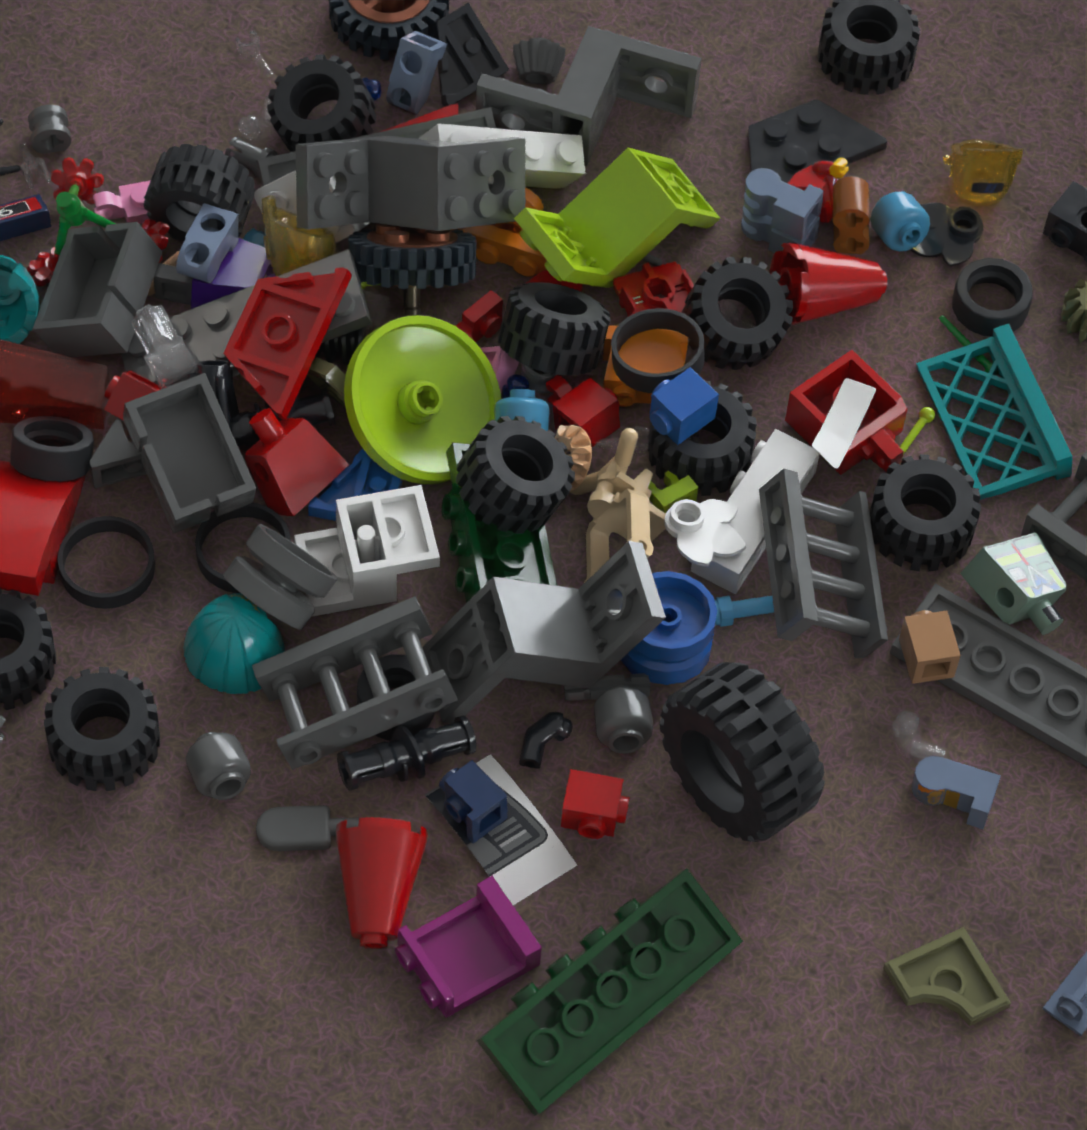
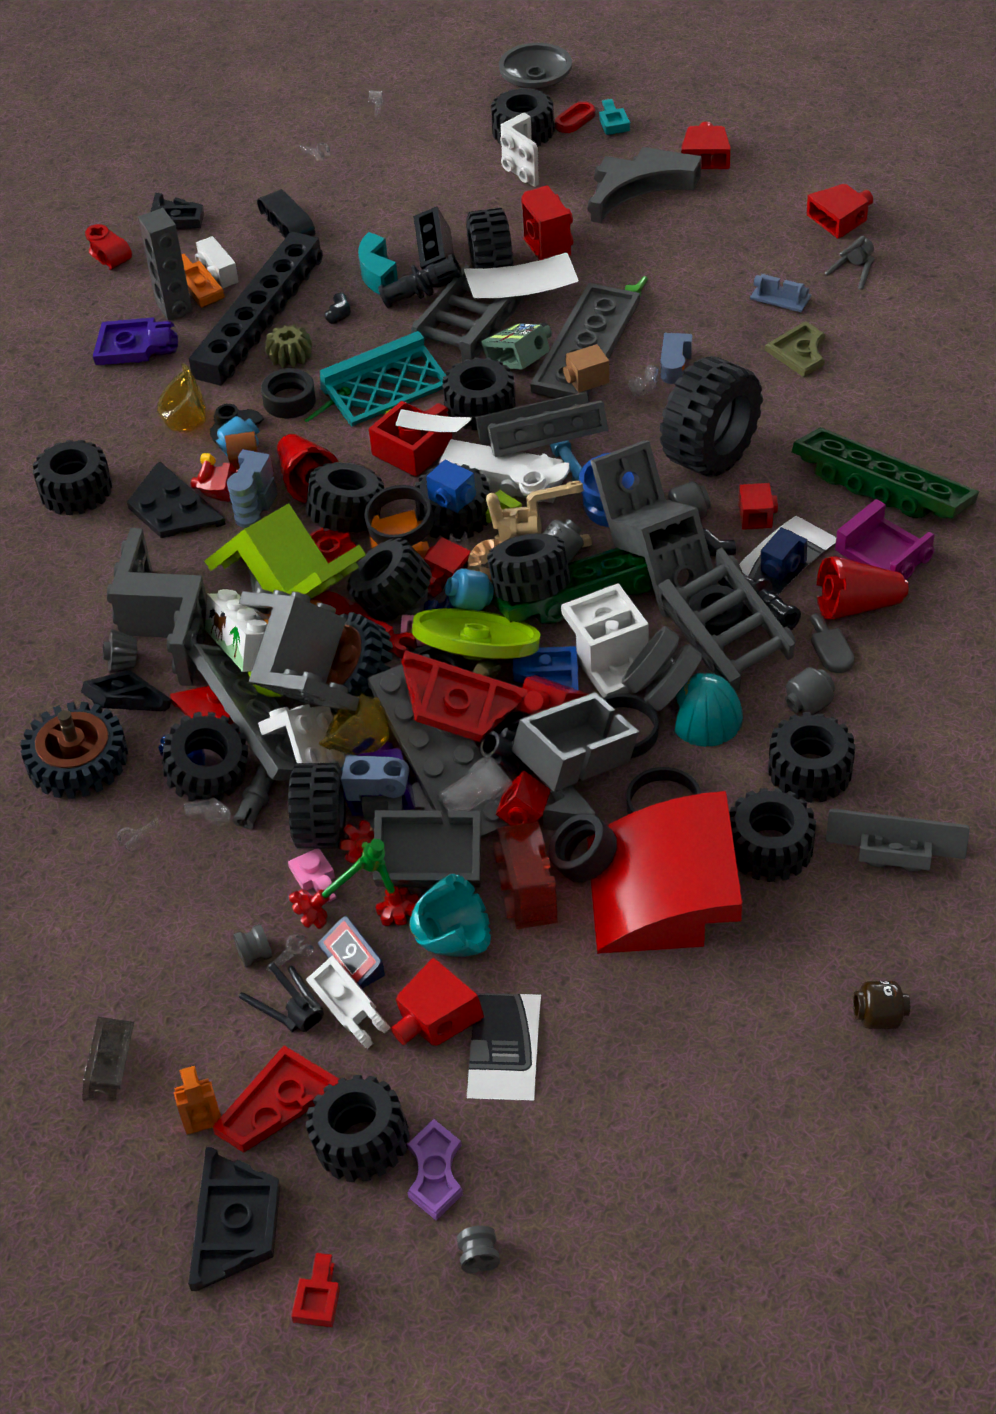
camera: 95 degrees left, 10 degrees down
sand blue leg [386,31,447,114] -> none
none -> dark grey head [542,519,584,564]

